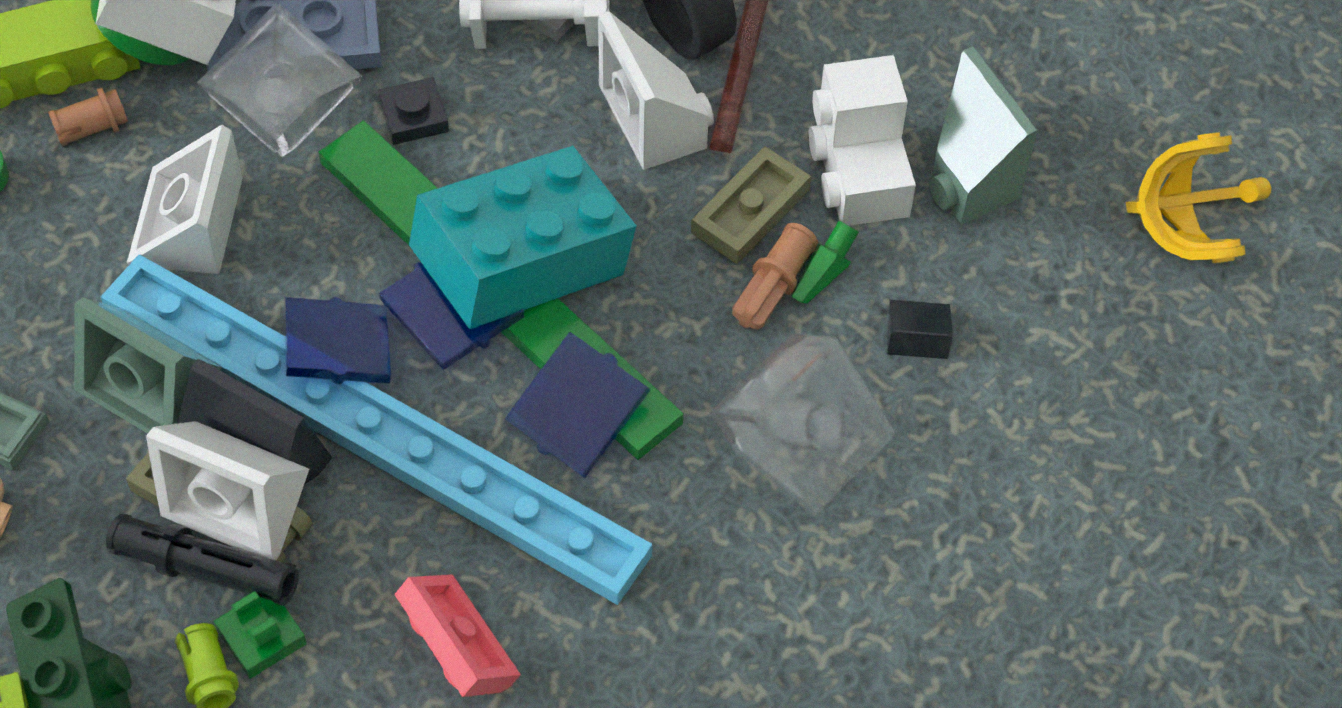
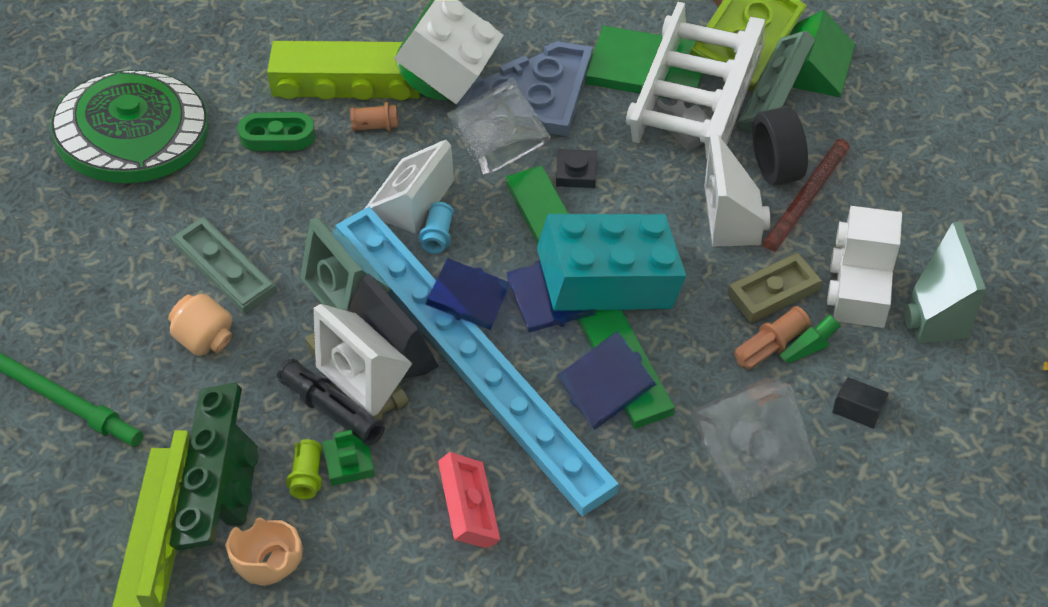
camera: 25 degrees right, 5 degrees down
none -> medium azure pin [419,202,454,254]

